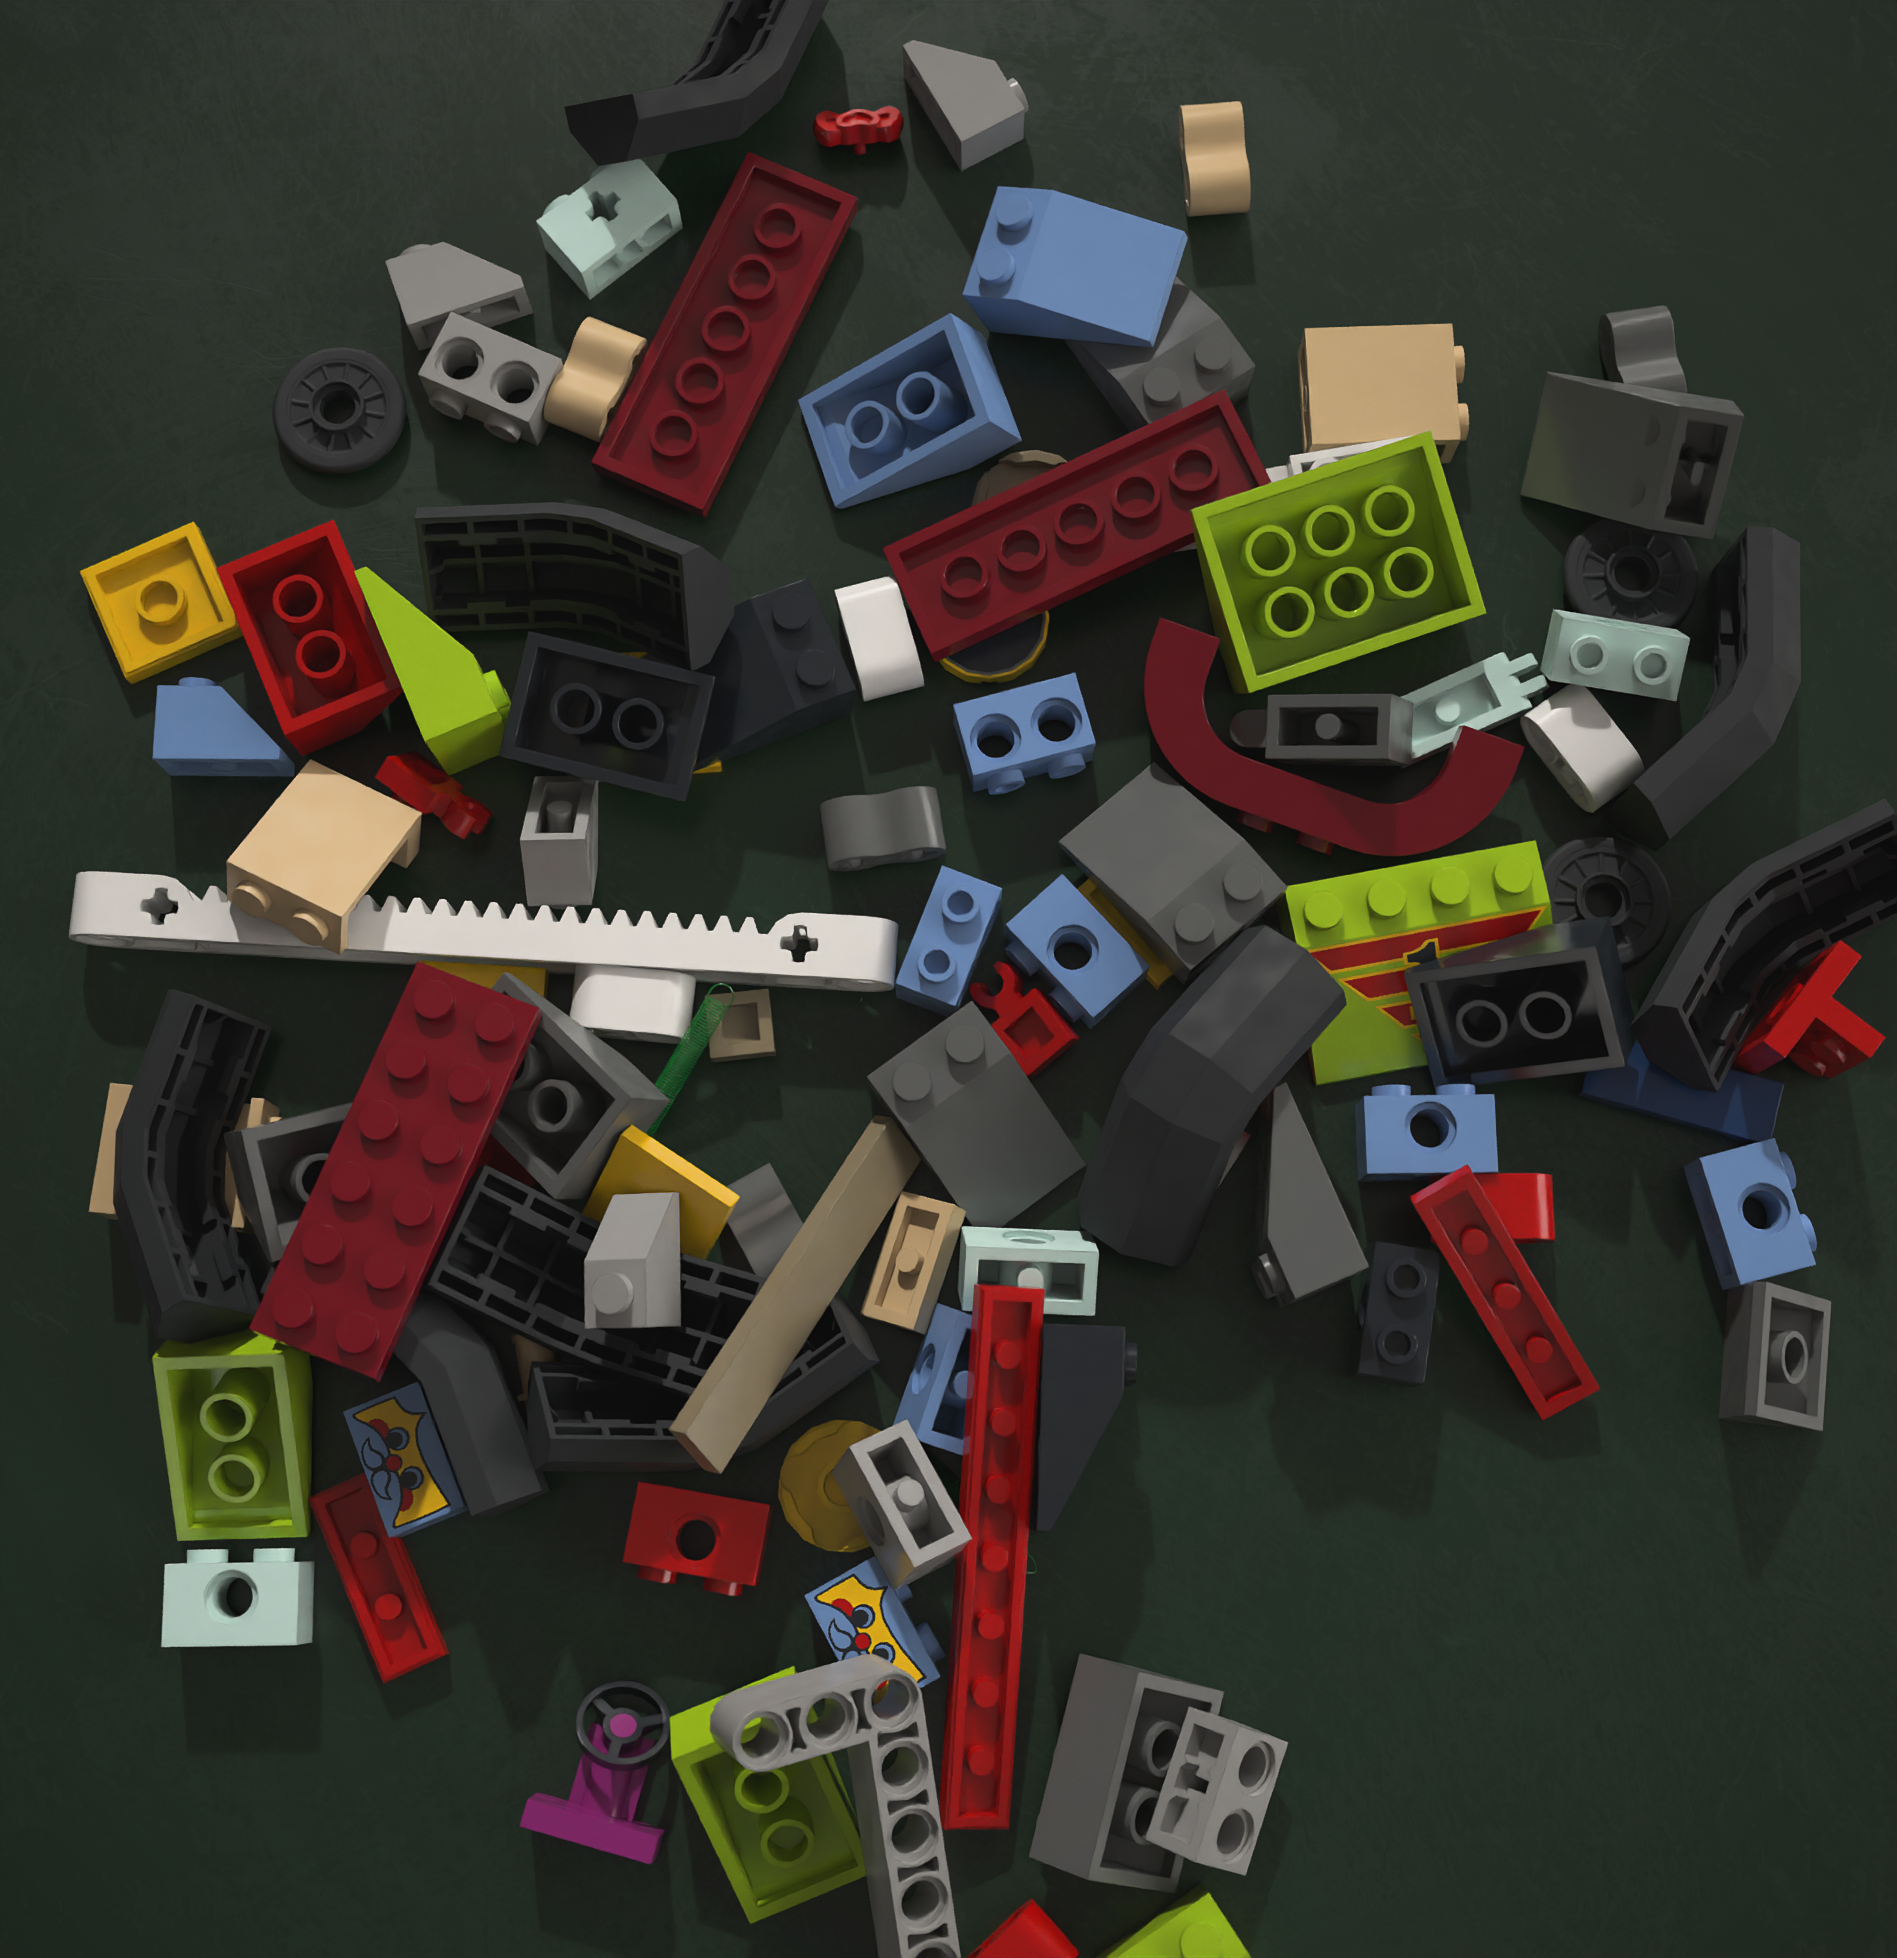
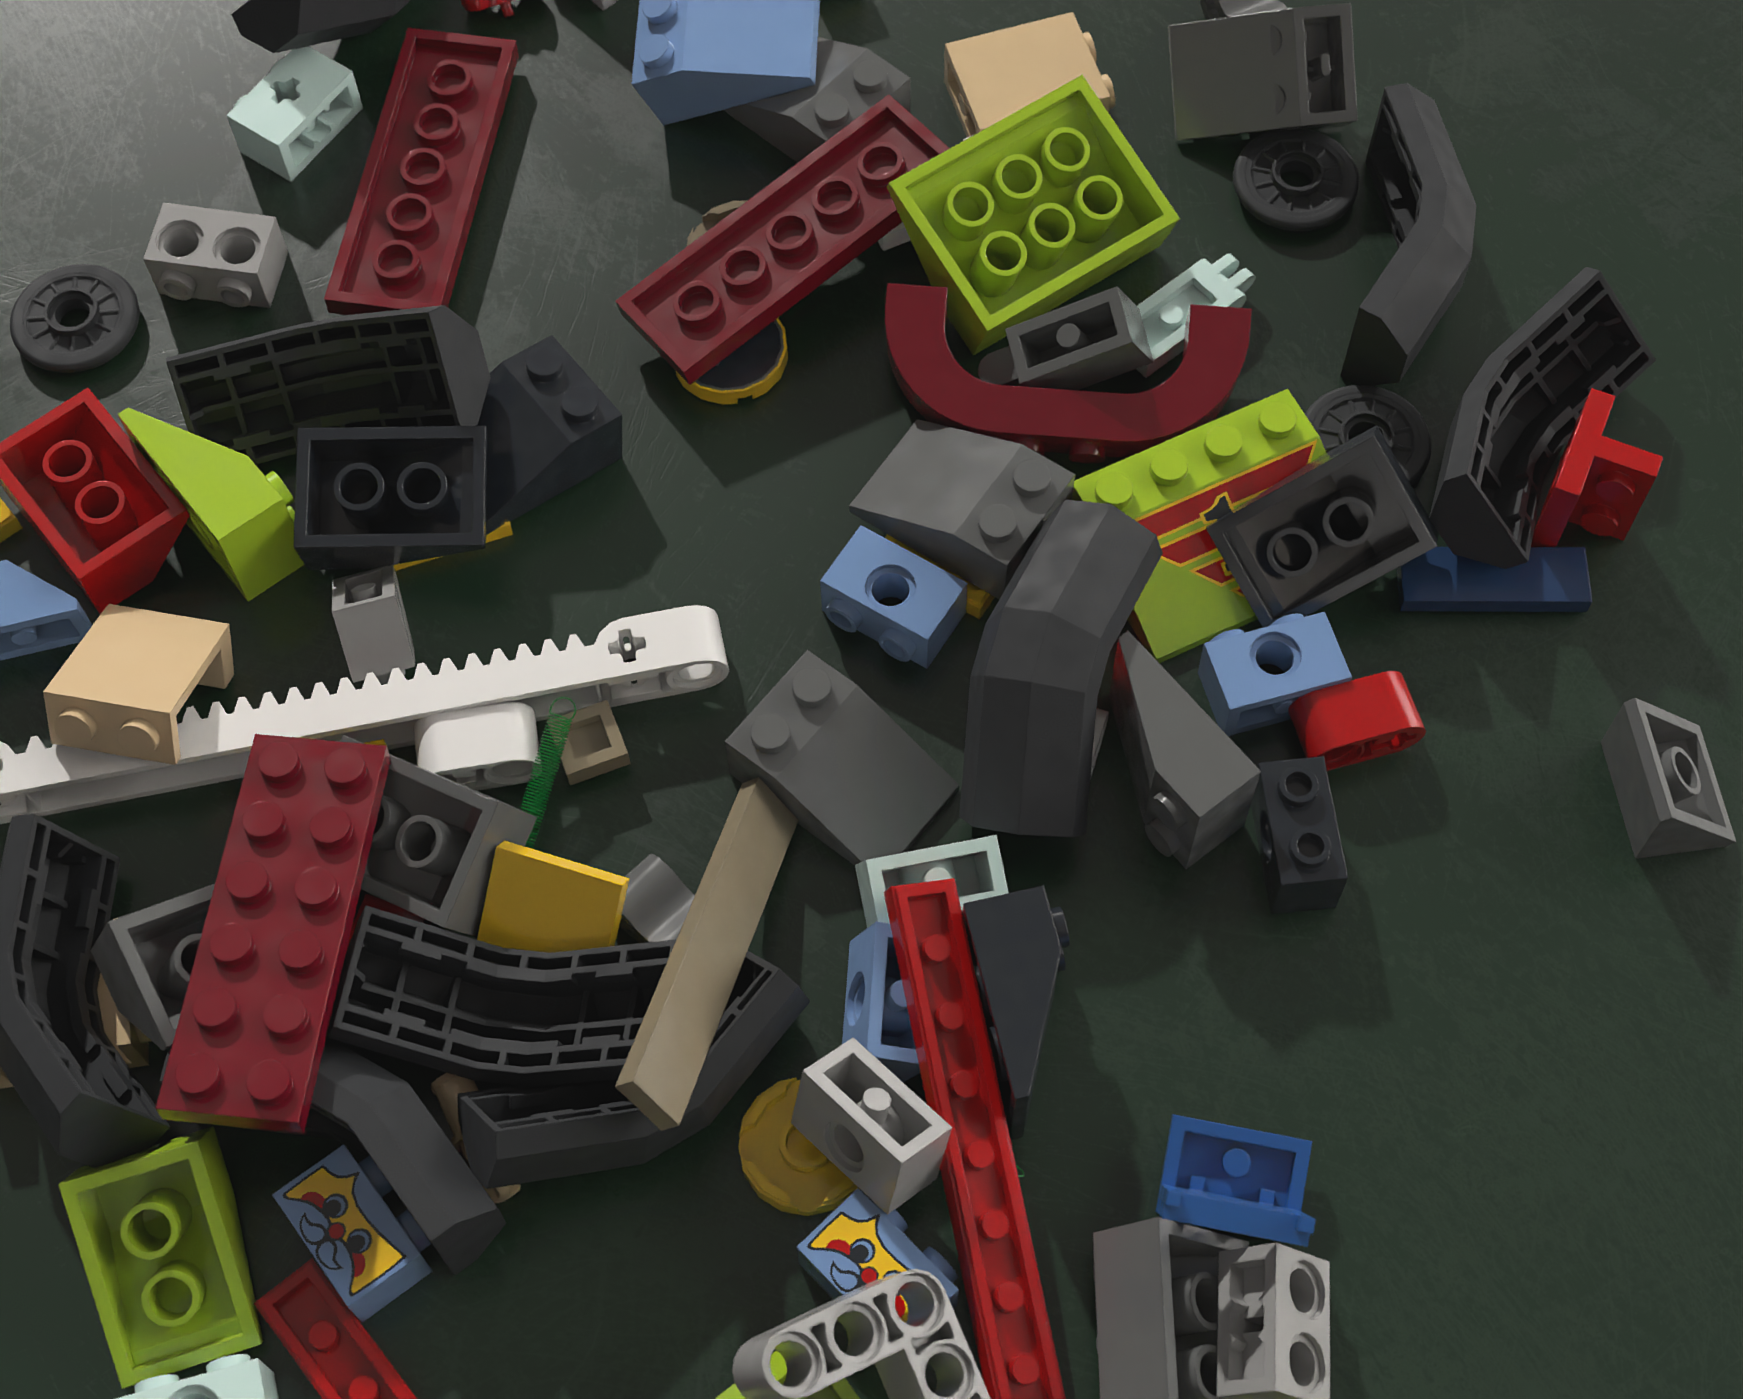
camera: 15 degrees left, 15 degrees down
red plate [375,751,493,839] -> none
light grey slope [385,242,533,351] -> none
tan axle [543,317,648,443] -> none
light grey slope [584,1192,681,1329] -> none
red brick [623,1481,774,1596] -> none
medium blue slope [798,313,1022,509] -> none
dark grey axle [819,786,946,871] -> none
white beam [834,575,924,702] -> none
tan plate [860,1191,966,1335] -> none
medium blue brick [895,866,1002,1017] -> none
medium blue brick [953,673,1096,795] -> none
red plate [969,961,1080,1079] -> none
red plate [1410,1164,1600,1421] -> none
white beam [1520,684,1645,813] -> none
light aqua brick [1540,609,1690,701] -> none
medium blue brick [1683,1138,1817,1290] -> none
none -> blue plate [1156,1114,1316,1247]

